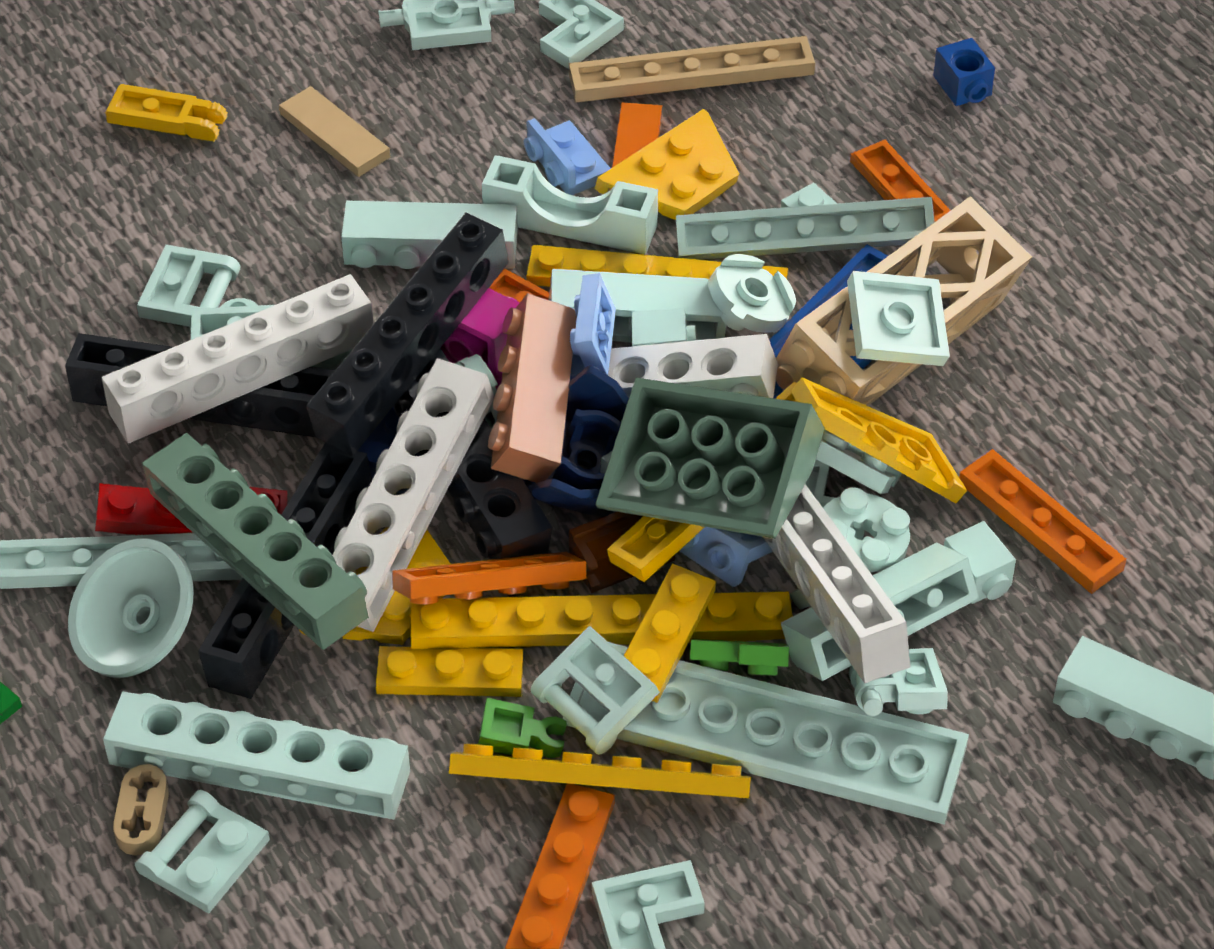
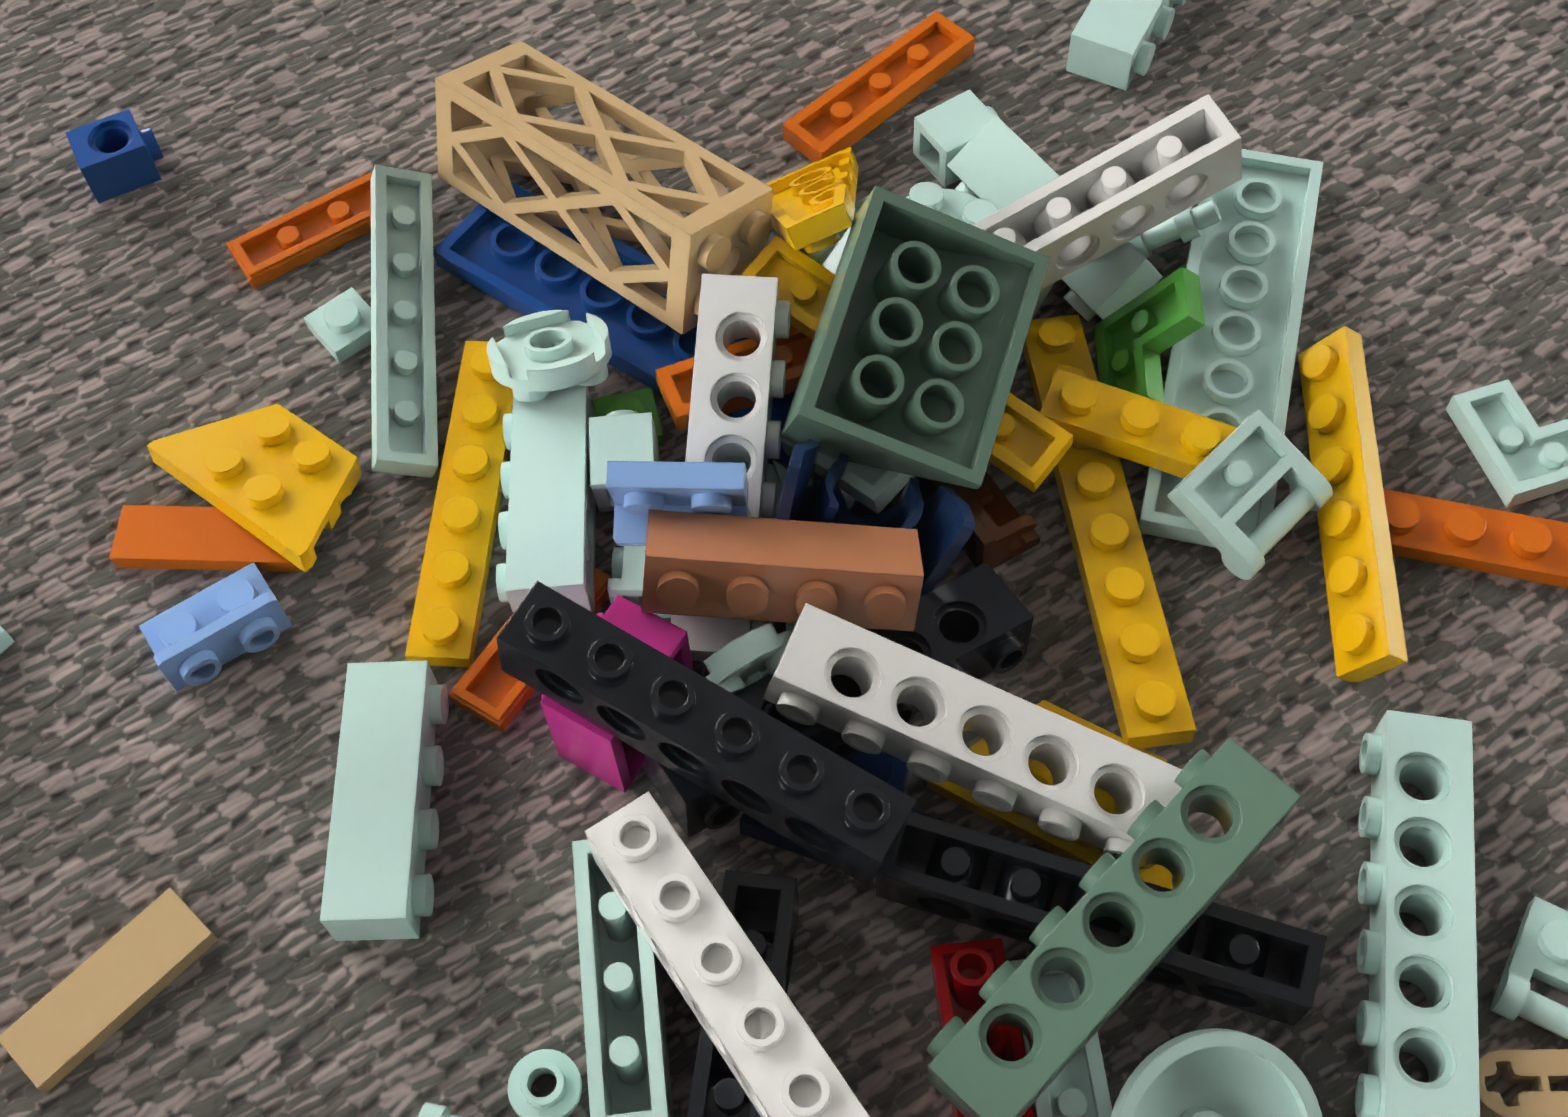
camera: 90 degrees left, 10 degrees up
yellow plate [376,646,524,697] -> none
orange plate [392,552,586,604] -> none
bright green plate [478,698,567,758] -> none
light aqua arch [482,155,658,255] -> none
tan plate [569,36,815,103] -> none
light aqua plate [847,271,950,366] -> none

